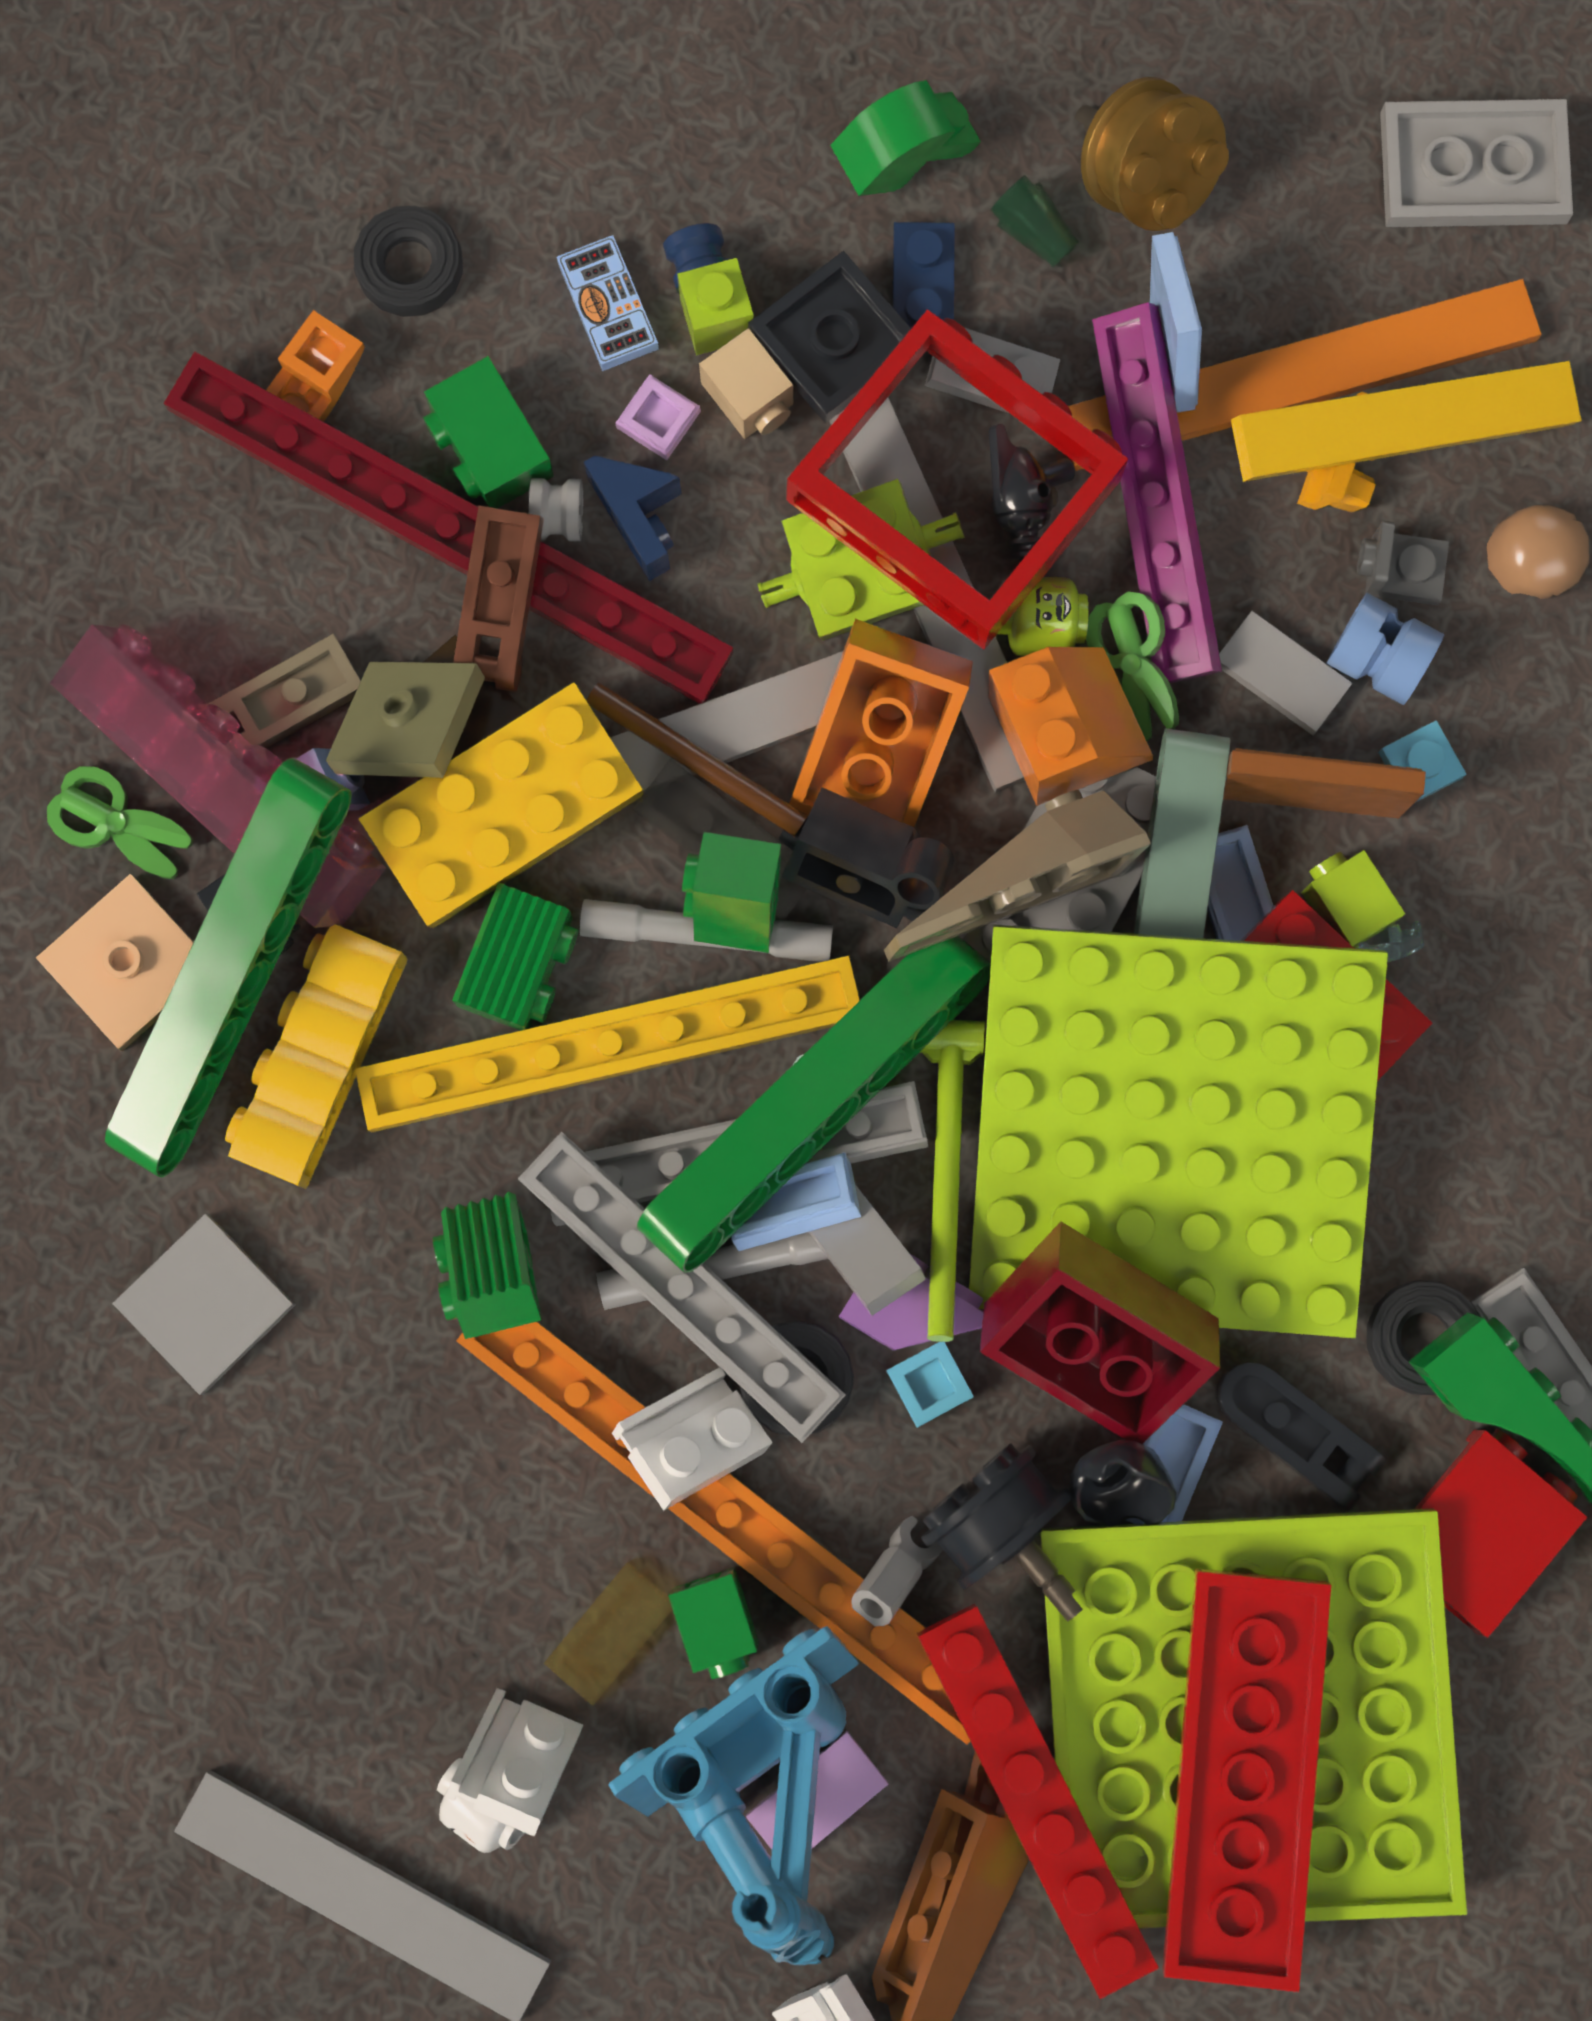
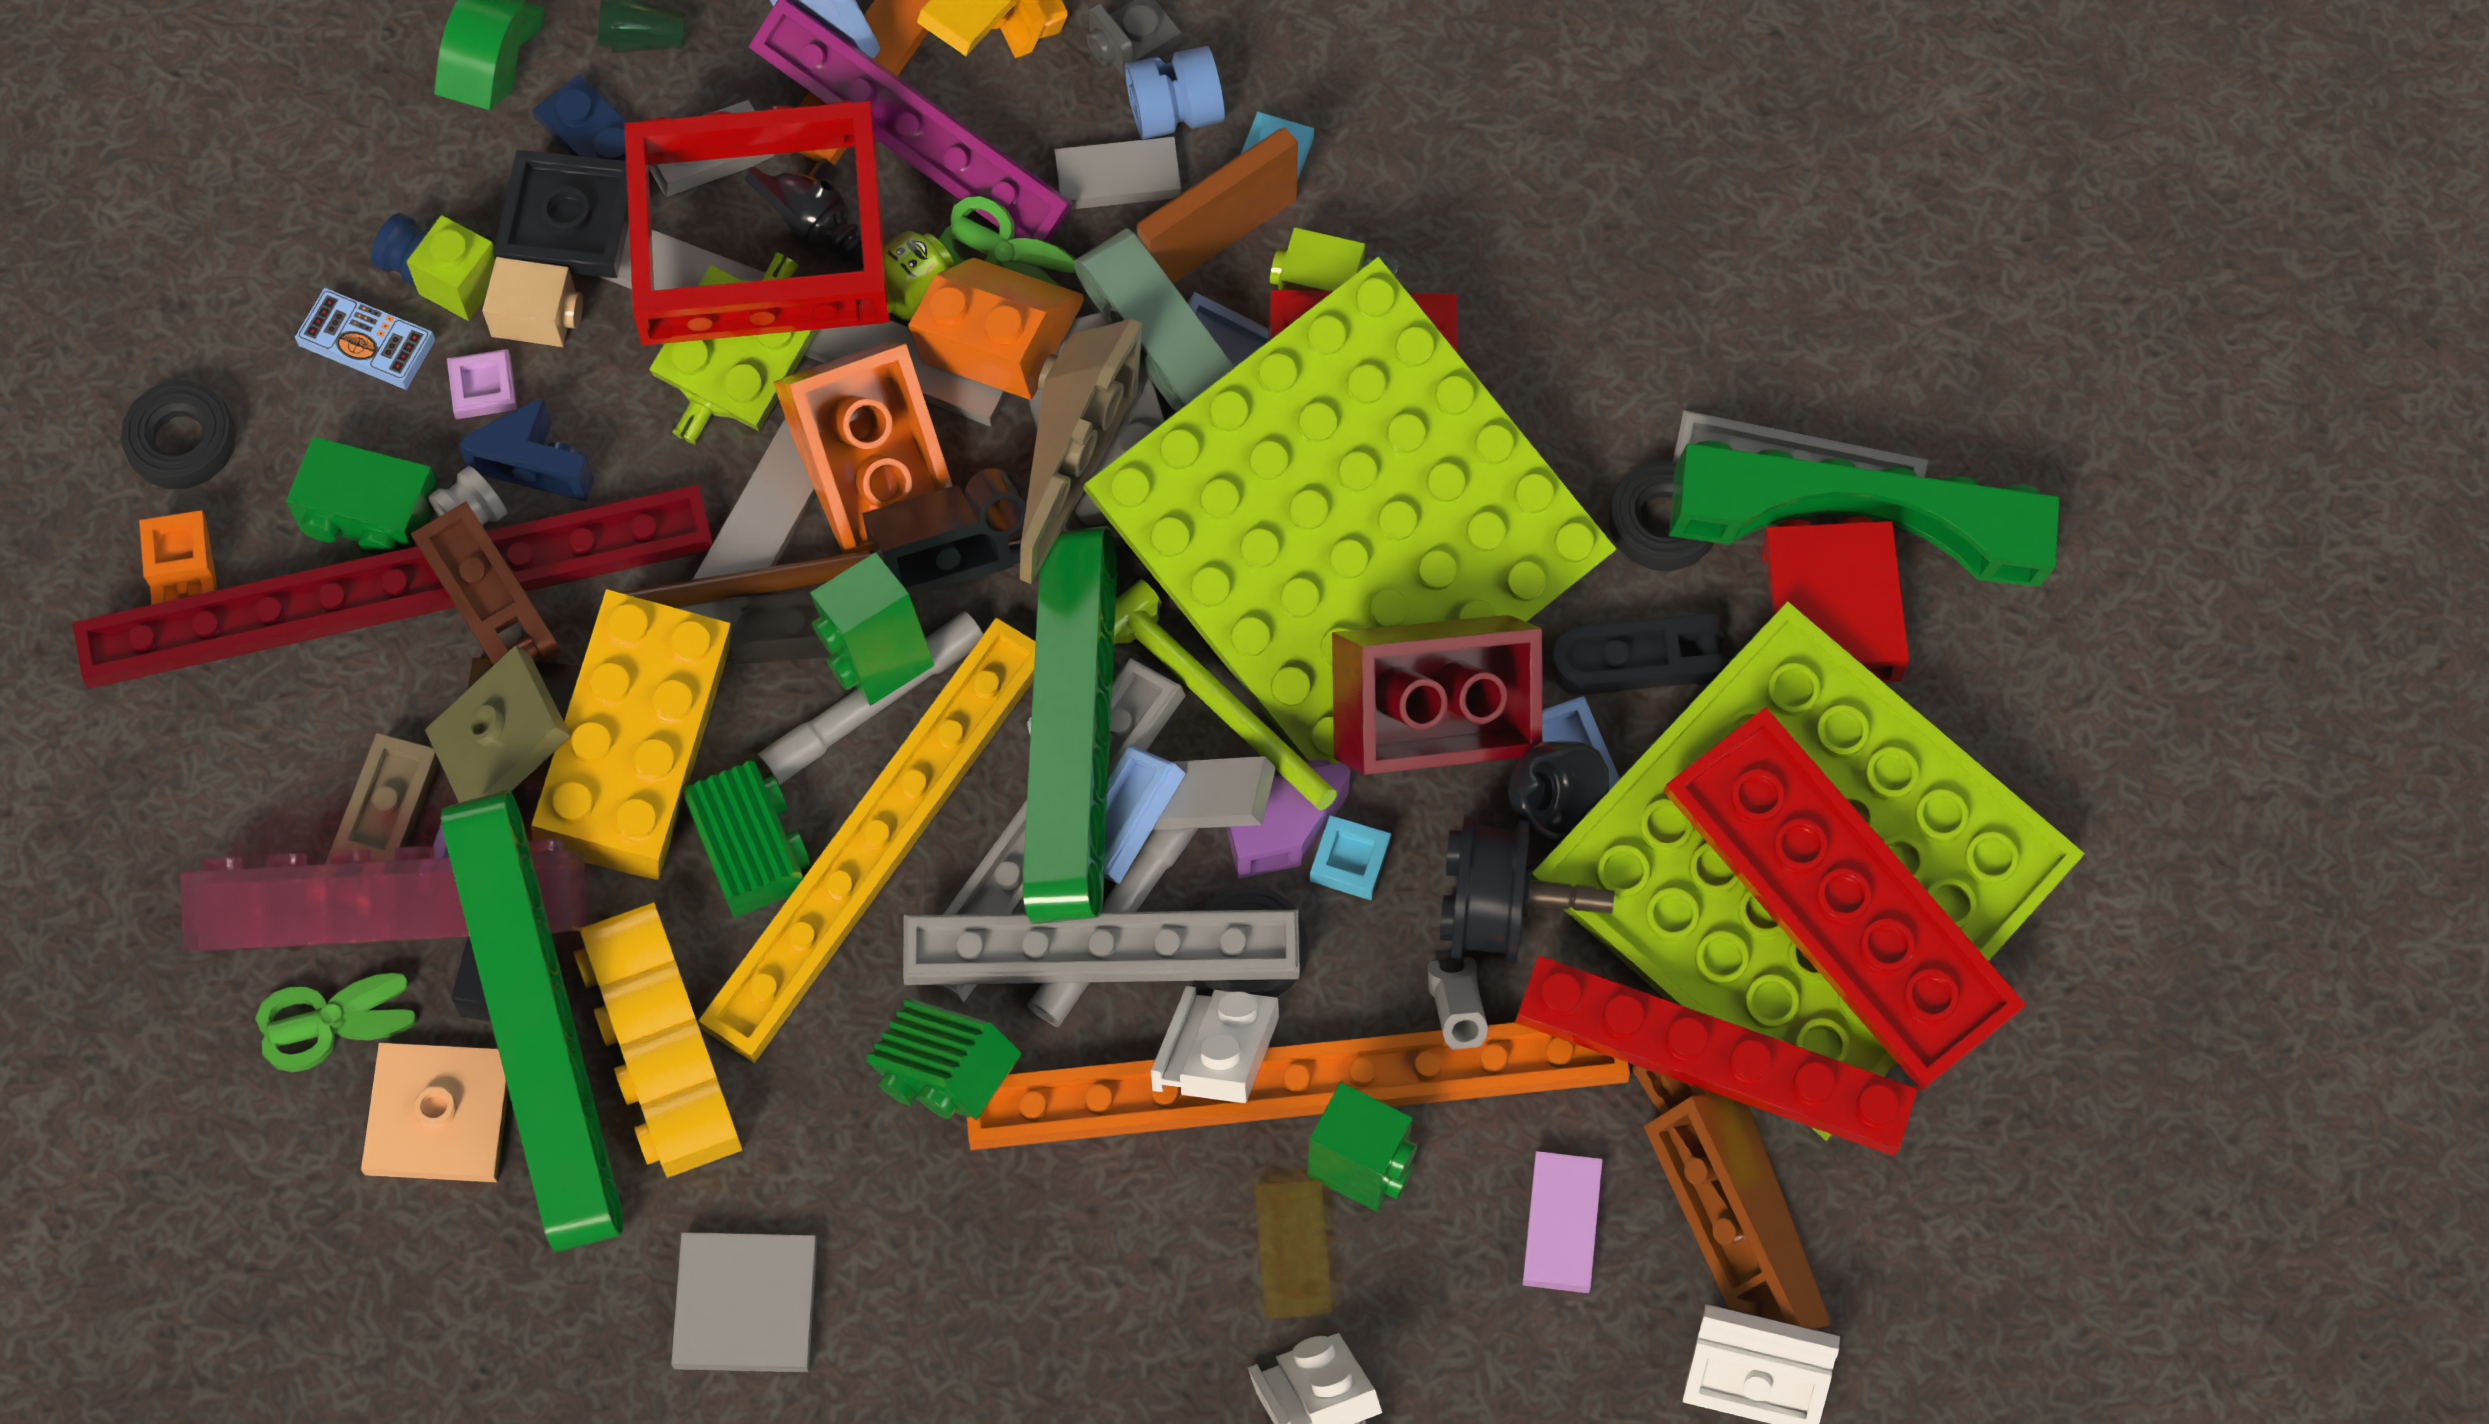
camera: 45 degrees left, 15 degrees down
dark azure plate [609,1626,859,1965] -> none

